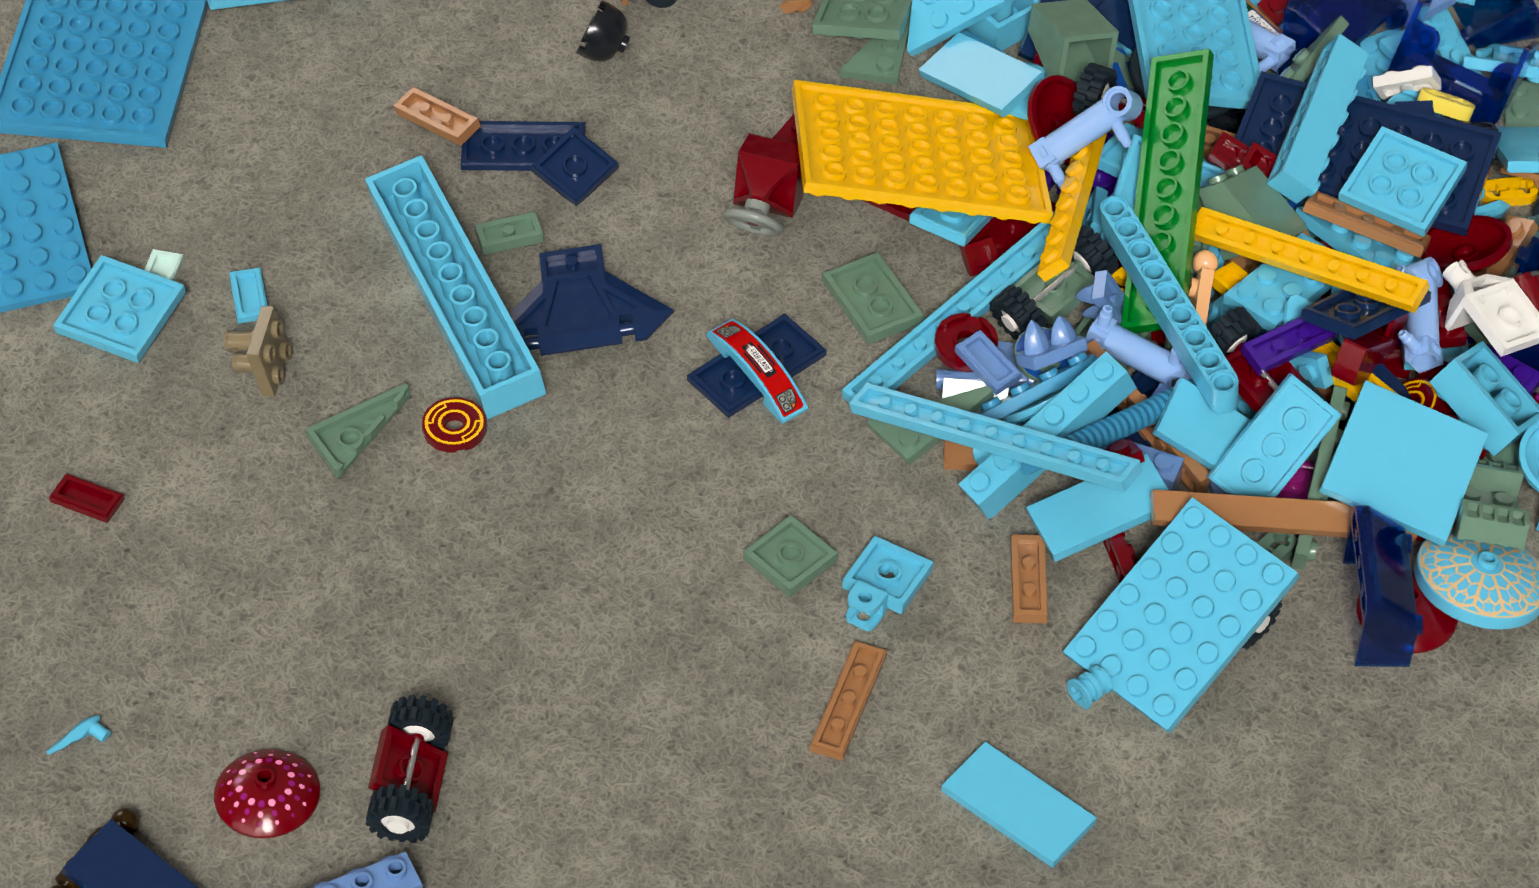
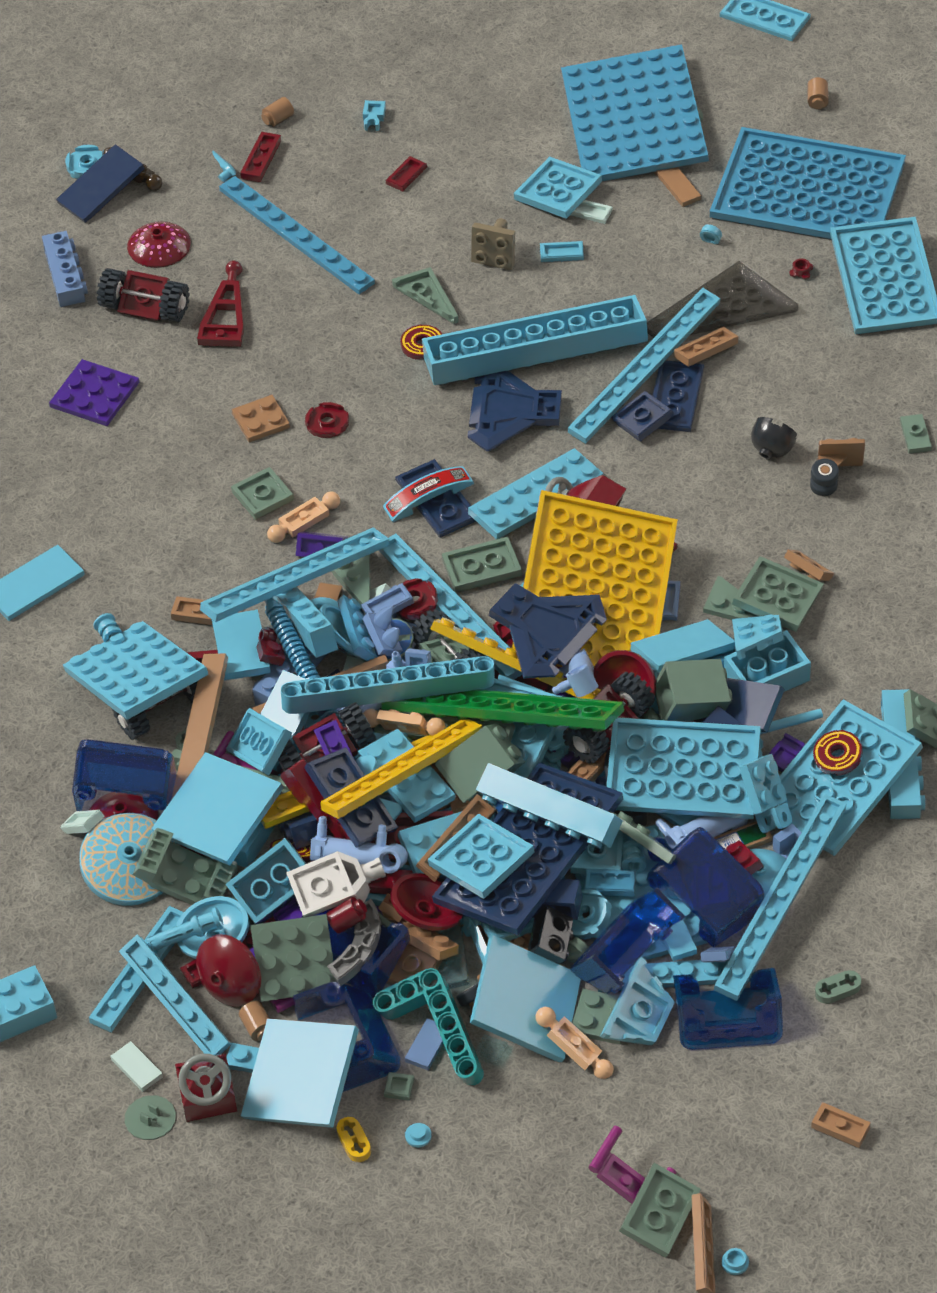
camera: 105 degrees right, 0 degrees up
sand green plate [474,212,543,255] -> none
medium nougat tile [810,641,887,761] -> none
medium azure plate [842,536,934,631] -> none
dark red slope [1206,131,1278,178] -> none
white plate [1373,65,1441,101] -> none
light yellow beam [1416,87,1475,122] -> none
none -> dark purple plate [49,359,140,426]
none -> light aqua tile [60,810,105,834]
none -> dark red plate [197,260,244,347]
none -> dark azure plate [219,176,375,294]
none -> medium nougat plate [231,395,290,442]
none -> dark red plate [240,131,281,182]
none -> light nougat plate [267,491,340,543]
none -> dark purple panel [296,532,348,557]
none -> dark red tile [305,402,349,438]
none -> medium azure plate [468,448,603,539]
none -> dark blue plate [488,583,607,679]
none -> medium azure plate [568,288,720,444]
none -> clear smoke wing [647,261,798,338]
none -> medium nougat tile [654,167,701,207]
none -> medium azure tile [700,224,722,244]
none -> dark red plate [789,258,813,279]

